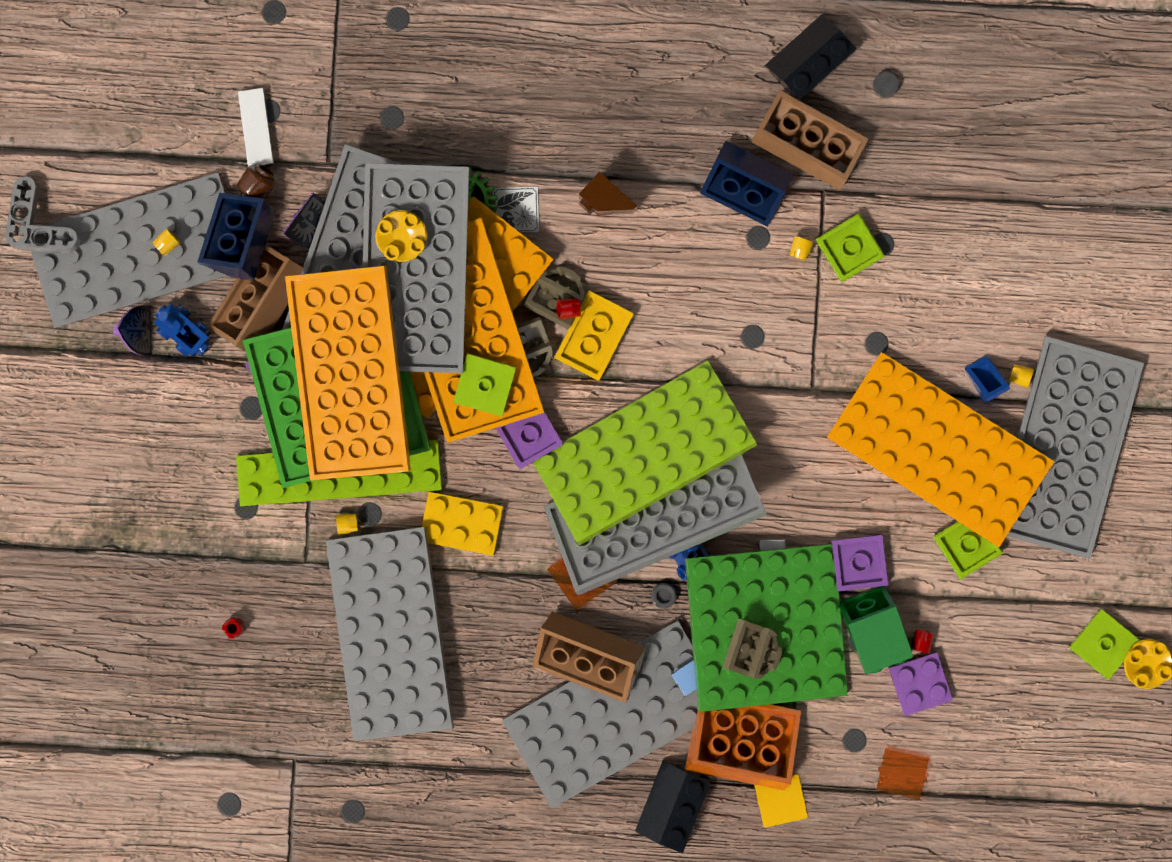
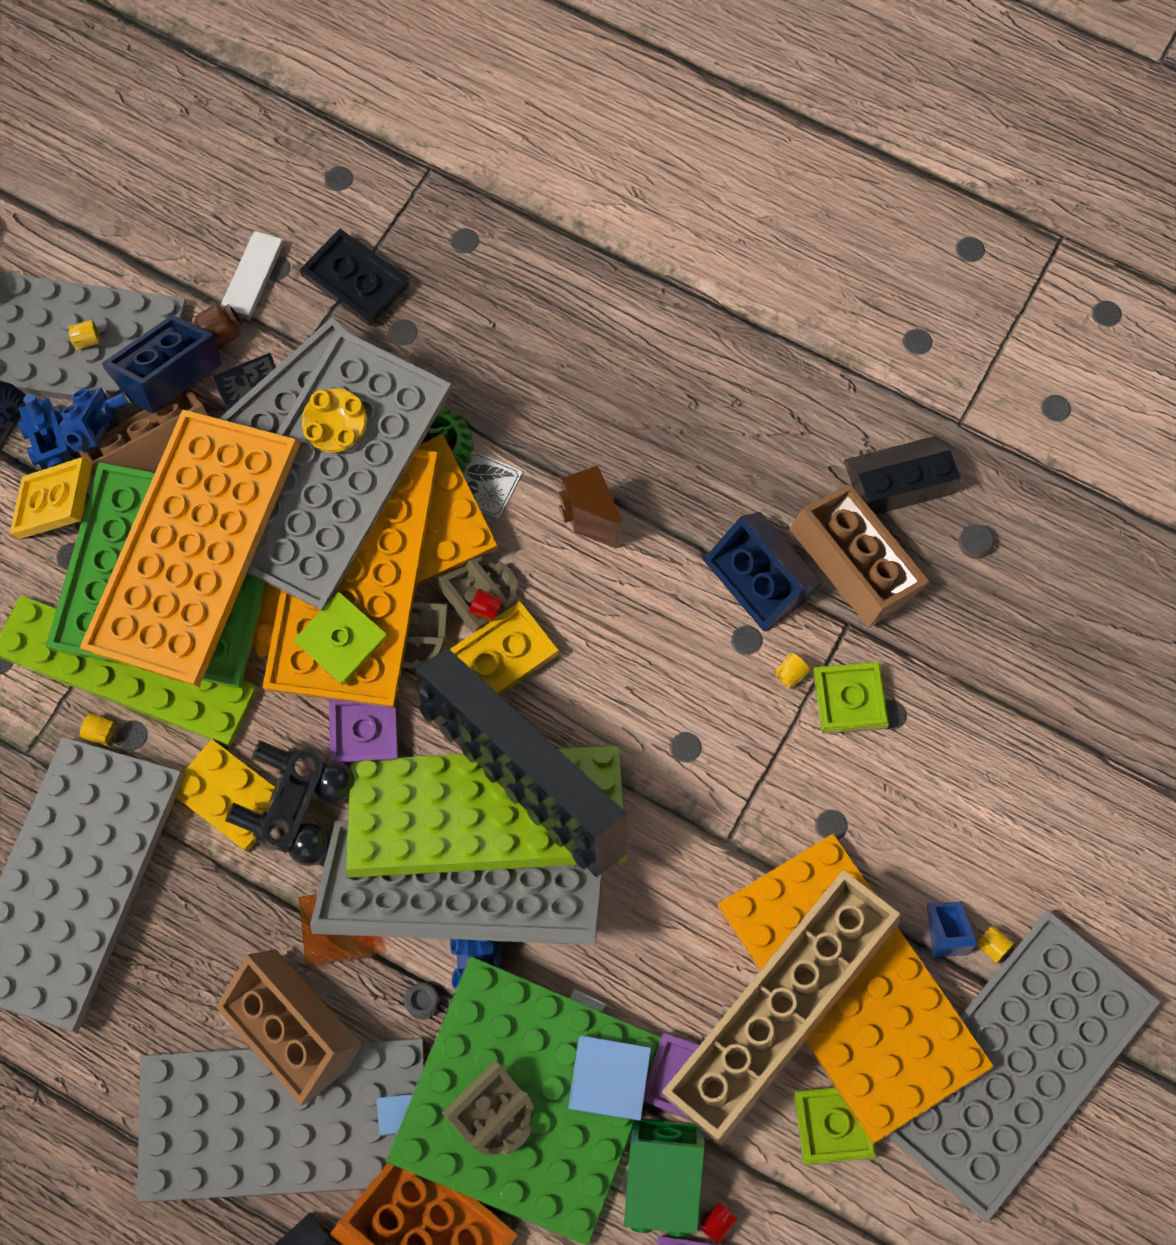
camera: 25 degrees right, 20 degrees down
none -> yellow plate [10,457,93,539]
none -> blue brick [59,387,129,452]
none -> black piece [225,740,355,866]
none -> black plate [299,228,410,326]
none -> black brick [416,648,628,877]
none -> light blue tile [568,1036,651,1121]
none -> tan brick [662,870,900,1145]

